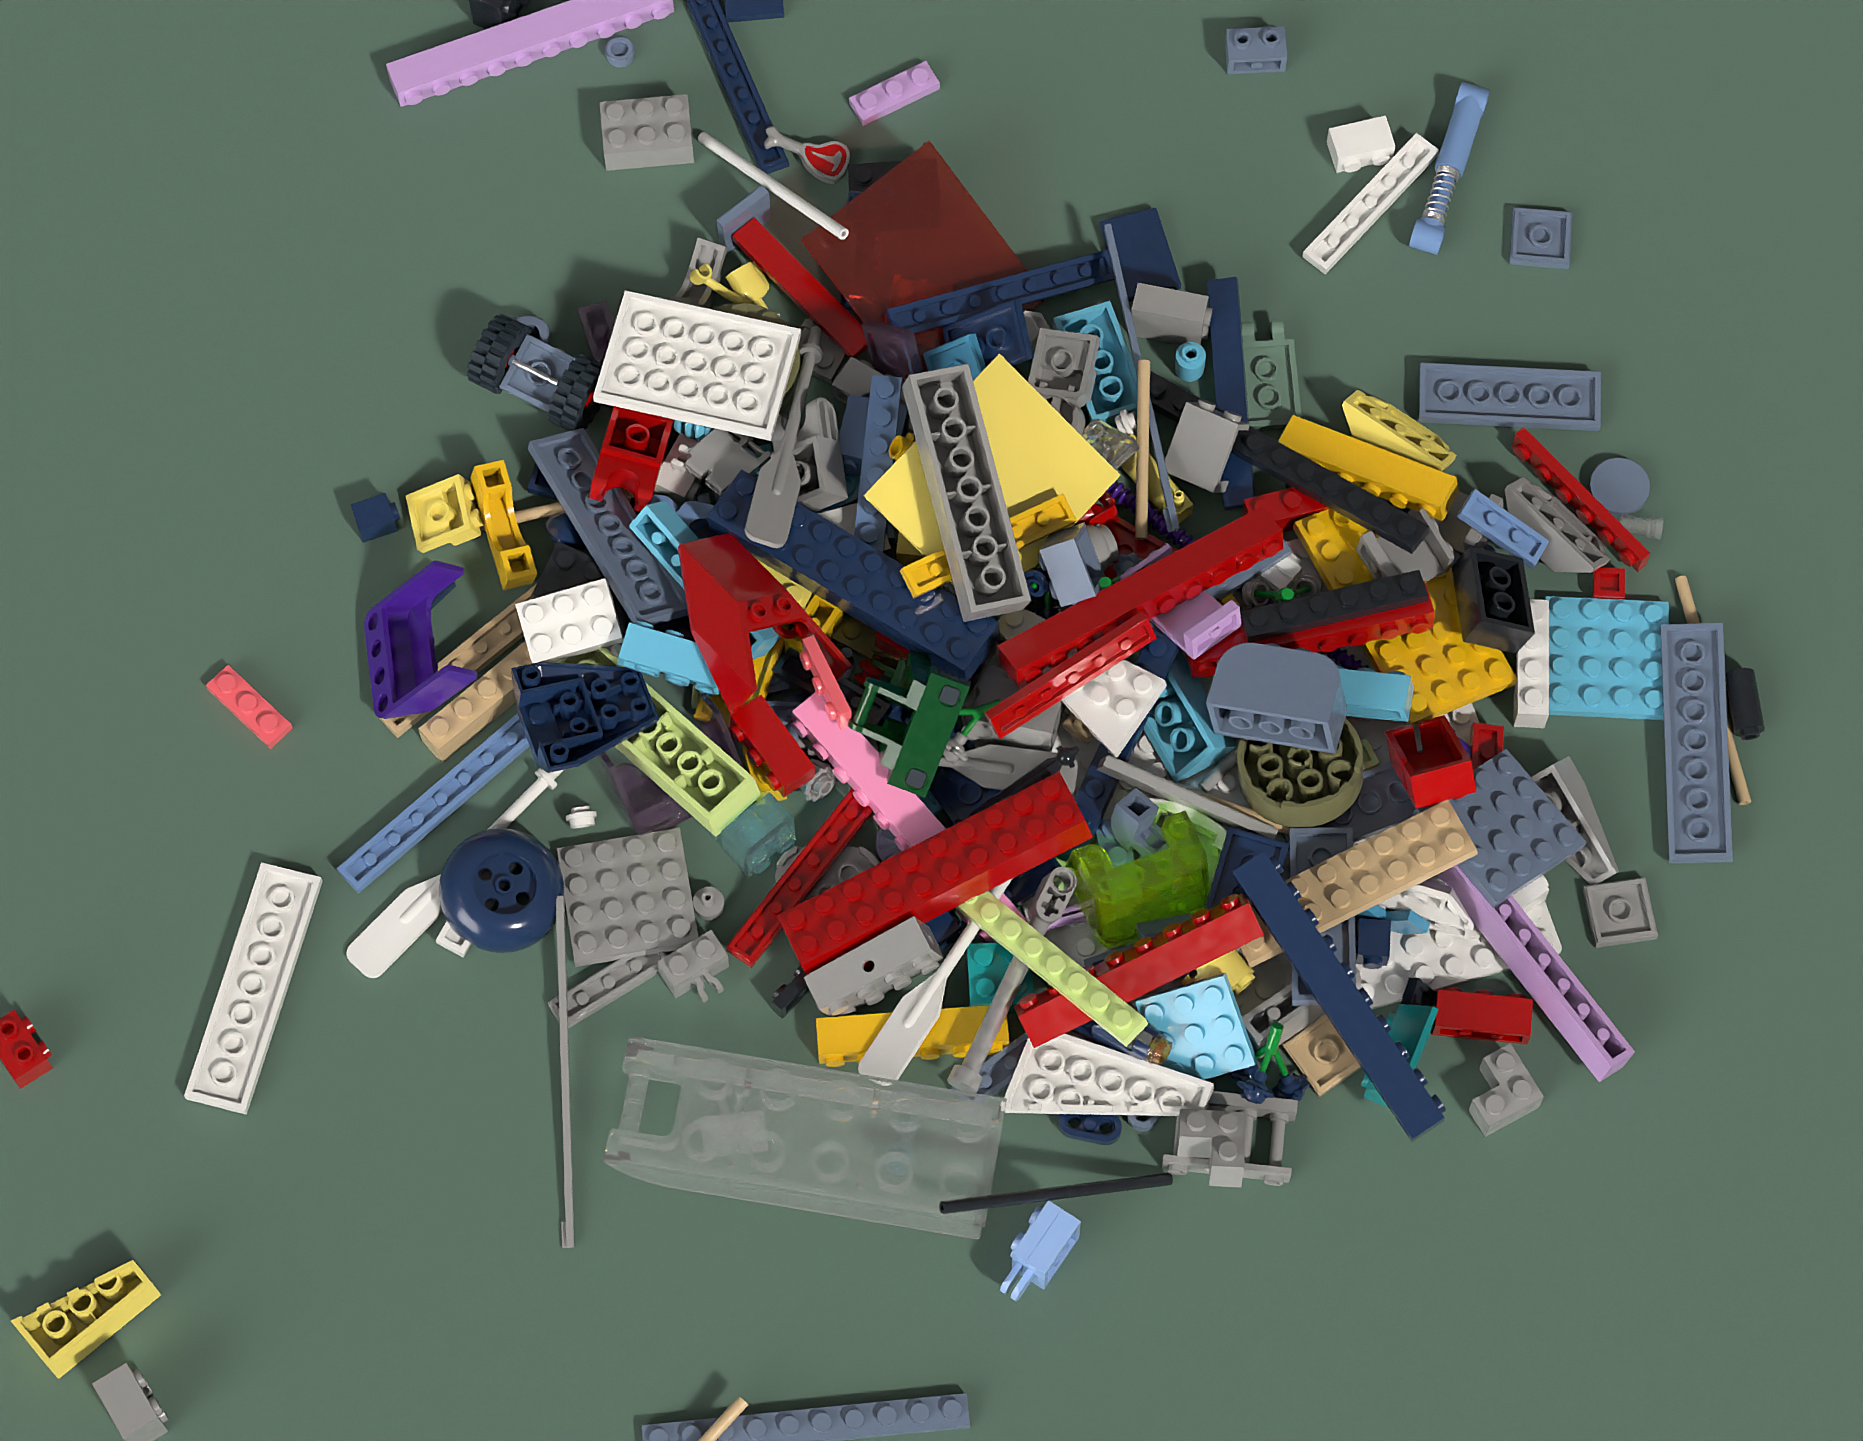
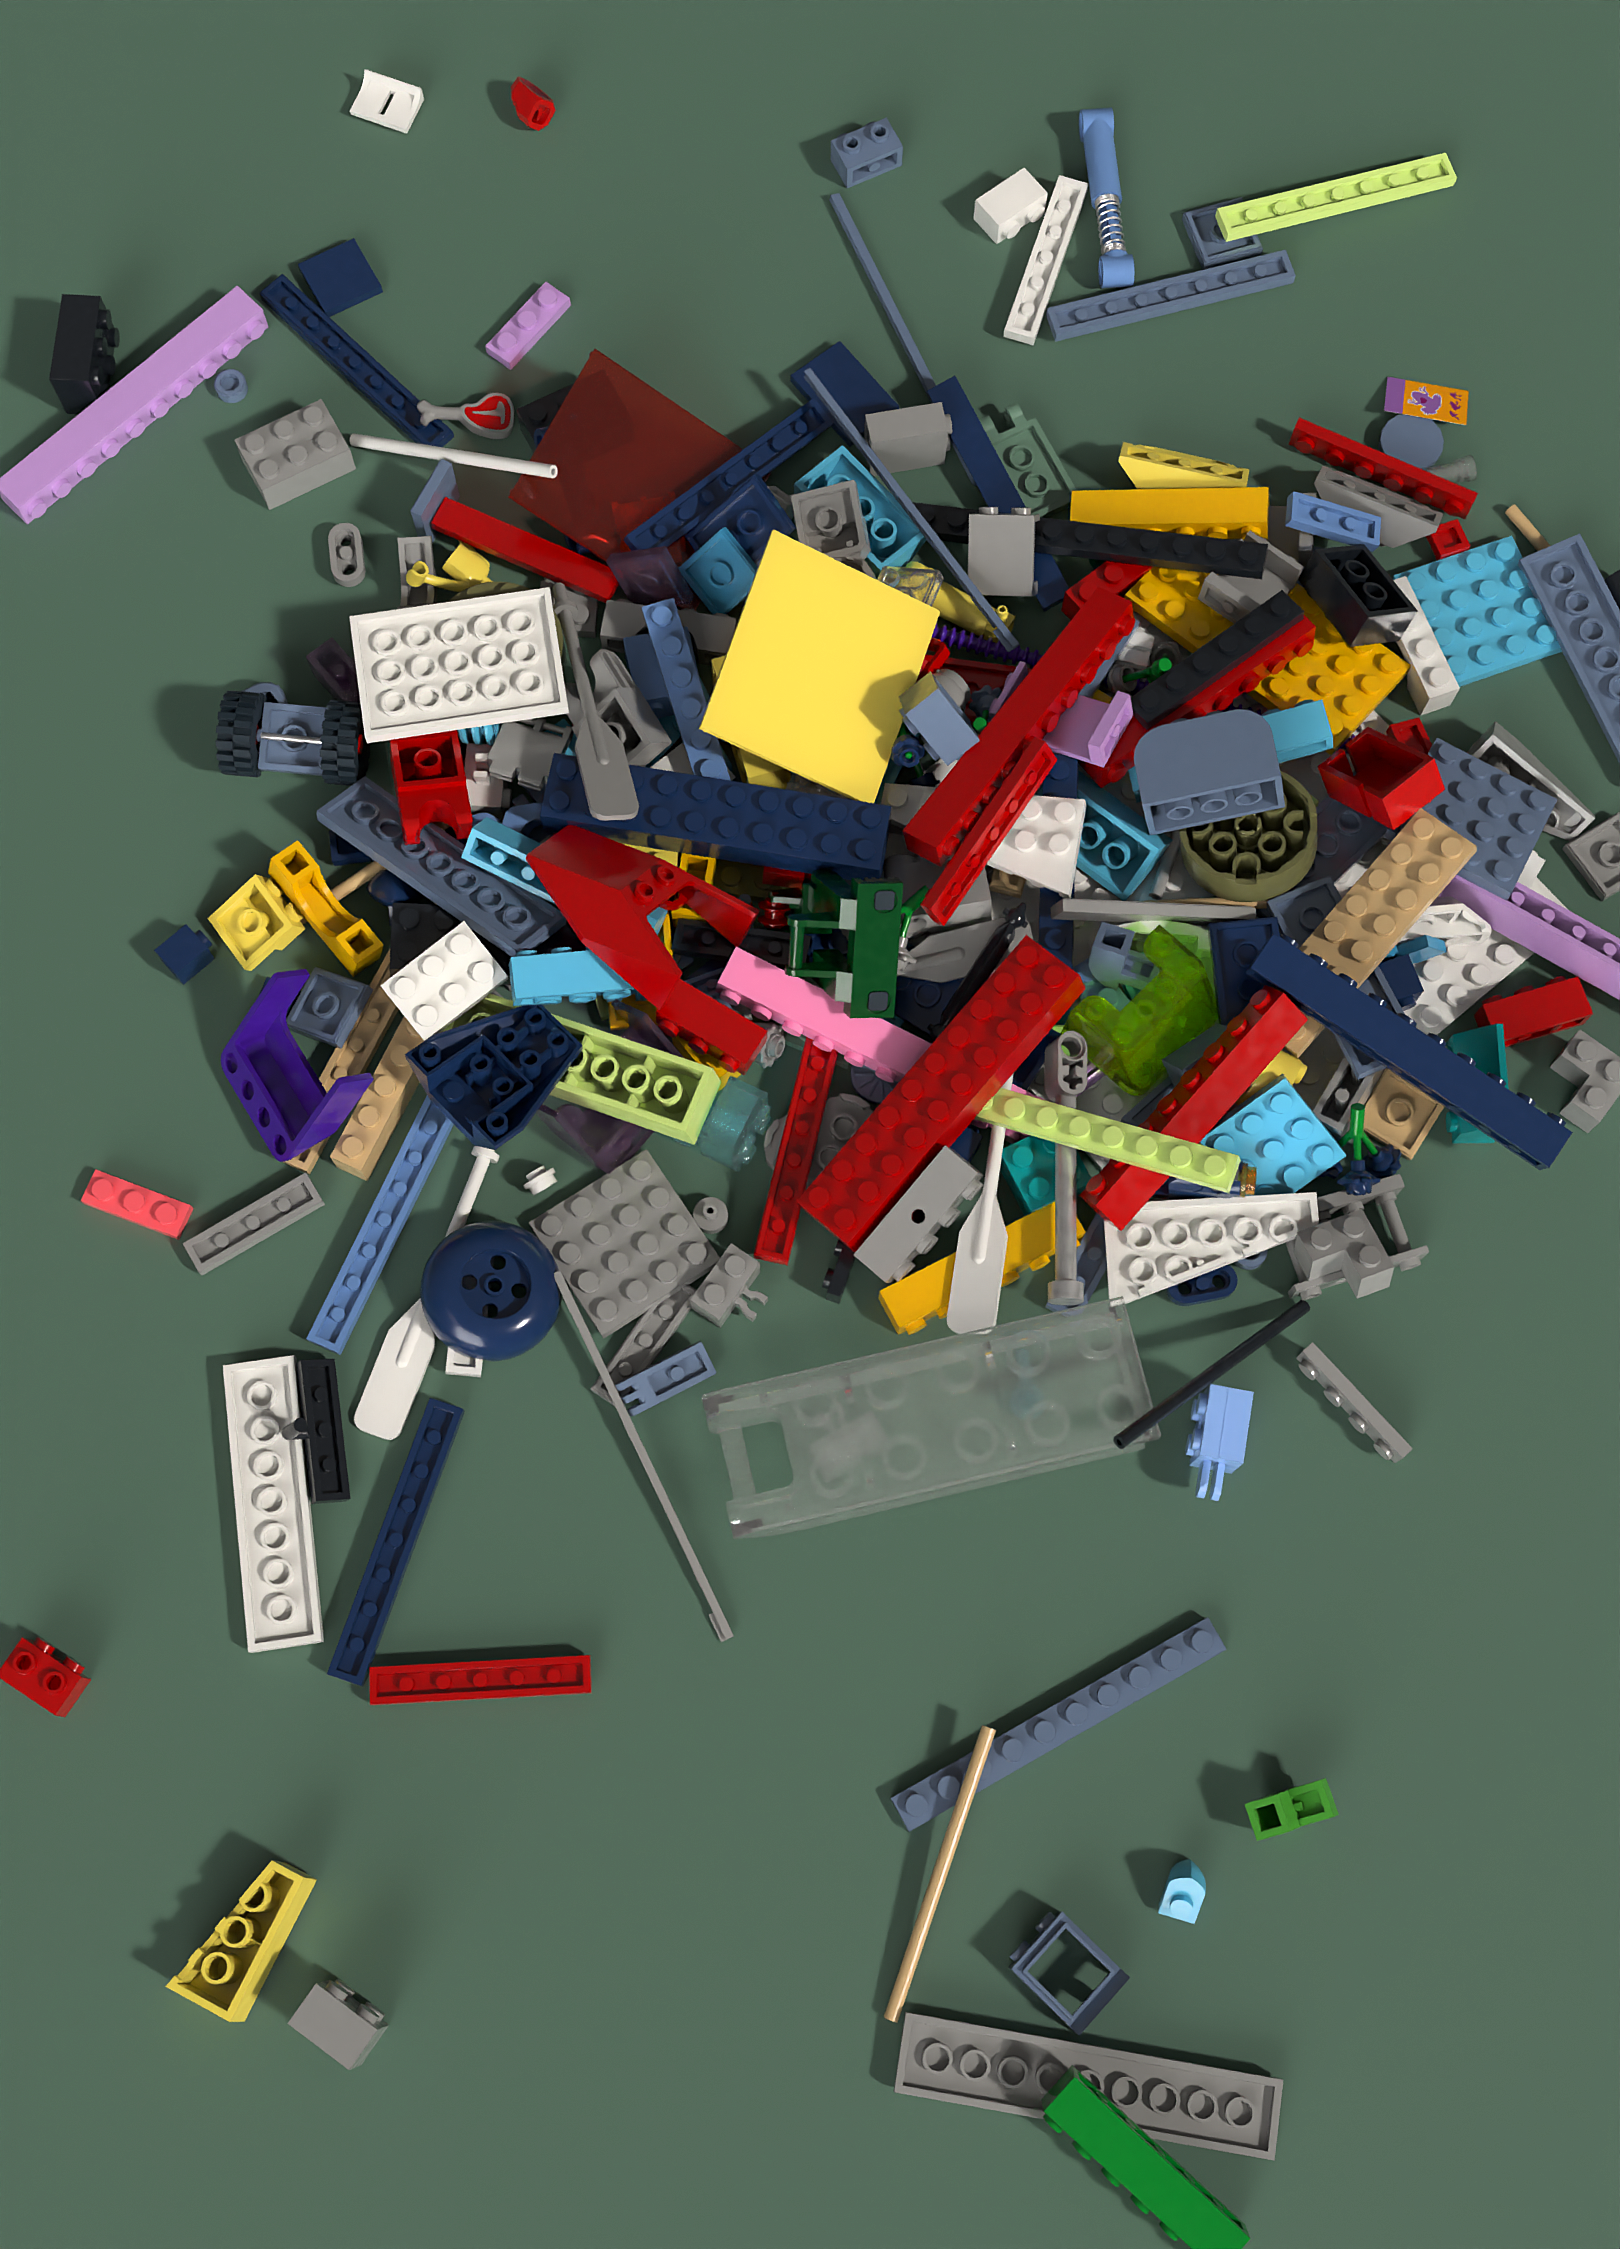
camera: 25 degrees left, 5 degrees up
coral plate [799,635,852,730] -> none
yellow plate [889,433,914,462] -> none
yellow plate [900,494,1077,598] -> none
light grey brick [902,364,1031,622] -> none
white plate [1115,409,1137,439] -> none
tan piece [1135,360,1150,540] -> none
medium azure brick [1174,342,1206,382] -> none
black plate [1400,978,1436,1006] -> none
sand blue plate [1418,363,1601,431] -> none
none -> light grey plate [182,1173,325,1275]
none -> black plate [281,1359,351,1504]
none -> sand blue tile [286,967,373,1049]
none -> dark blue plate [327,1398,465,1687]
none -> light grey plate [328,523,366,587]
none -> red plate [369,1655,592,1706]
none -> sand blue hinge [615,1341,716,1417]
none -> sand blue piece [829,193,976,486]
none -> sand blue plate [1046,250,1296,342]
none -> yellowish green plate [1215,153,1457,242]
none -> light grey plate [1296,1342,1413,1463]
none -> sticker [1384,377,1469,425]

